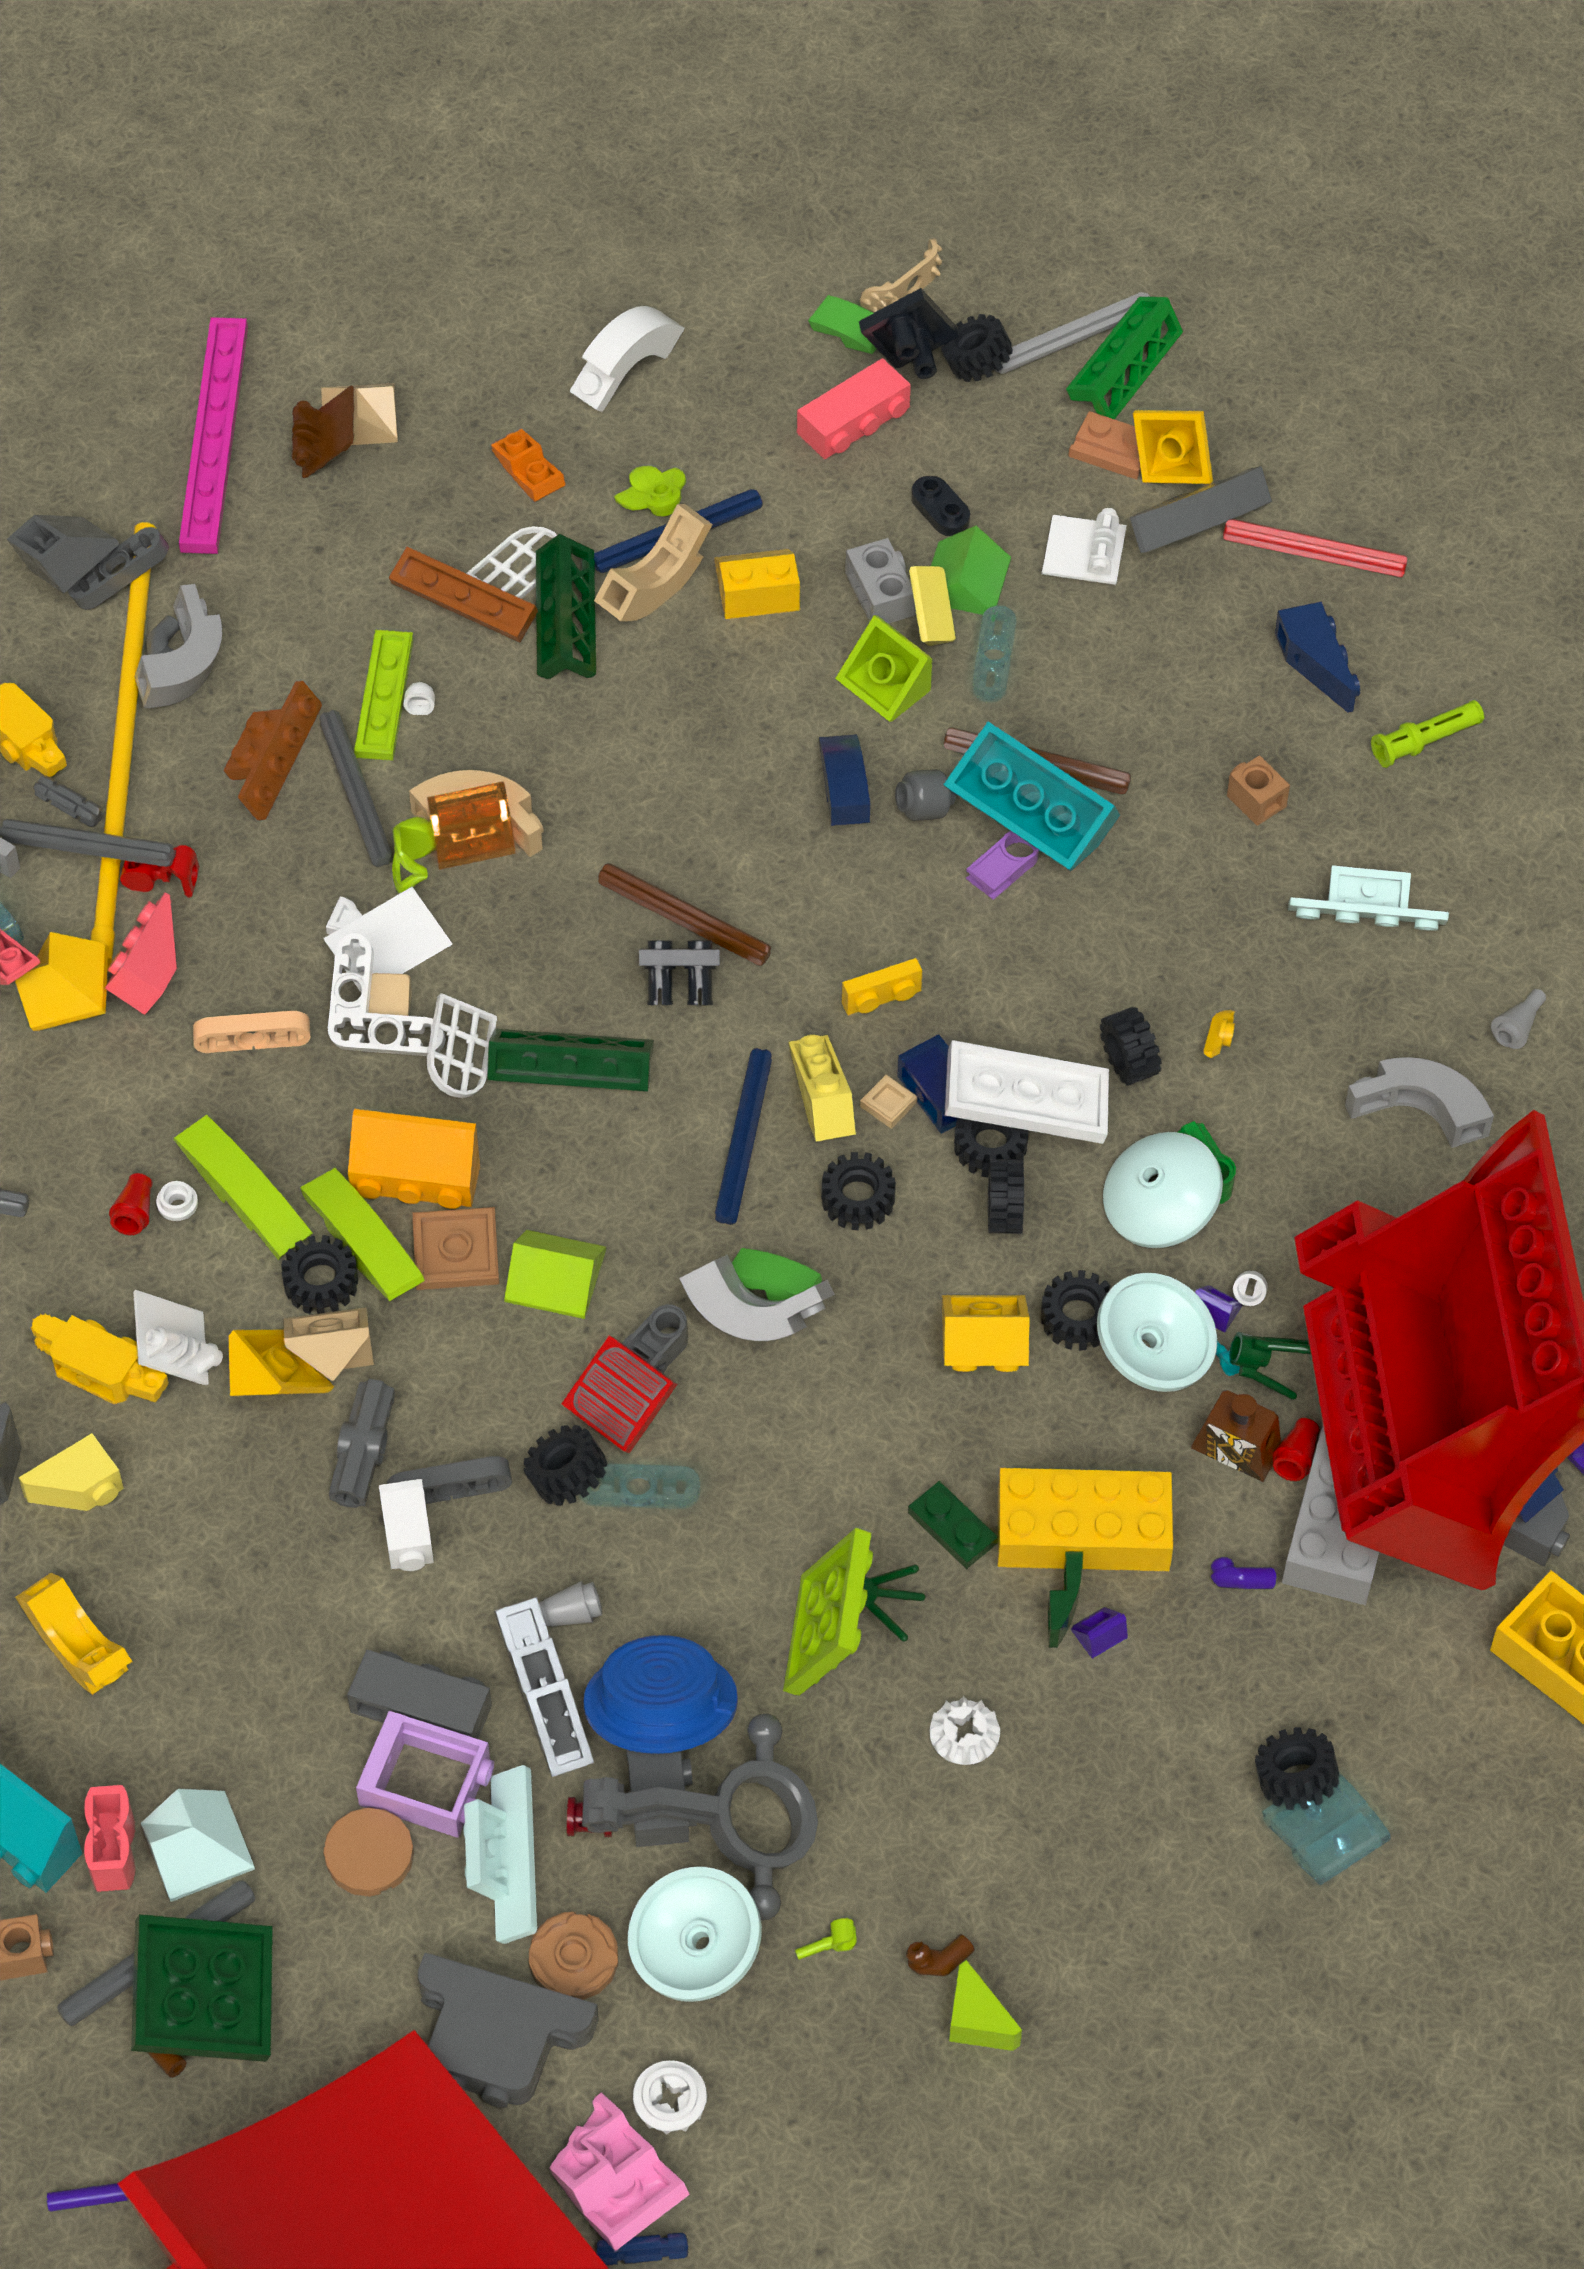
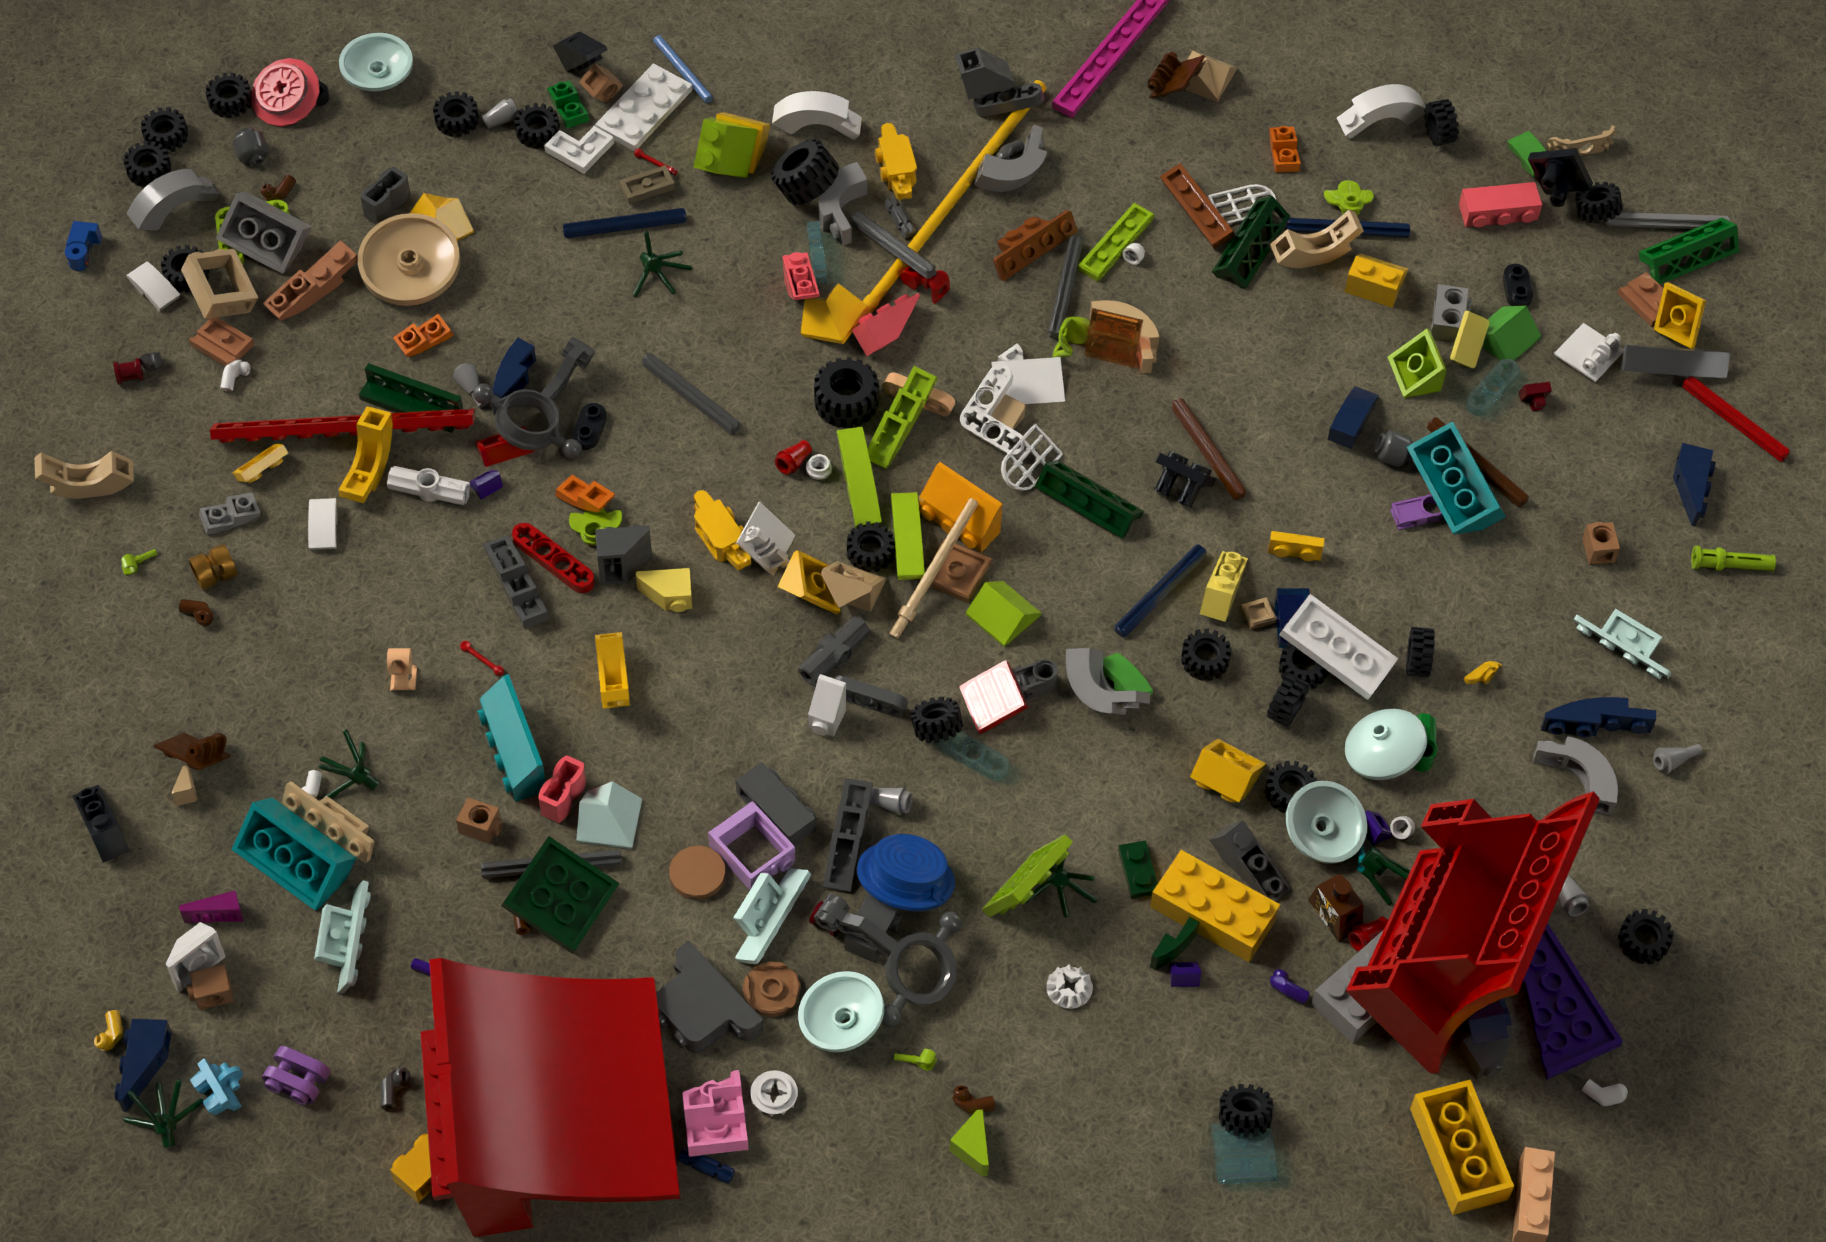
camera: 30 degrees right, 0 degrees up
none -> black tyre [814,357,879,428]
none -> lime slope [868,366,938,469]
none -> tan bar [889,498,979,640]
none -> dark grey slope [1209,820,1291,902]
none -> black tyre [1424,99,1459,146]
none -> dark red tile [1519,381,1552,411]
none -> dark blue slope [1541,697,1656,738]

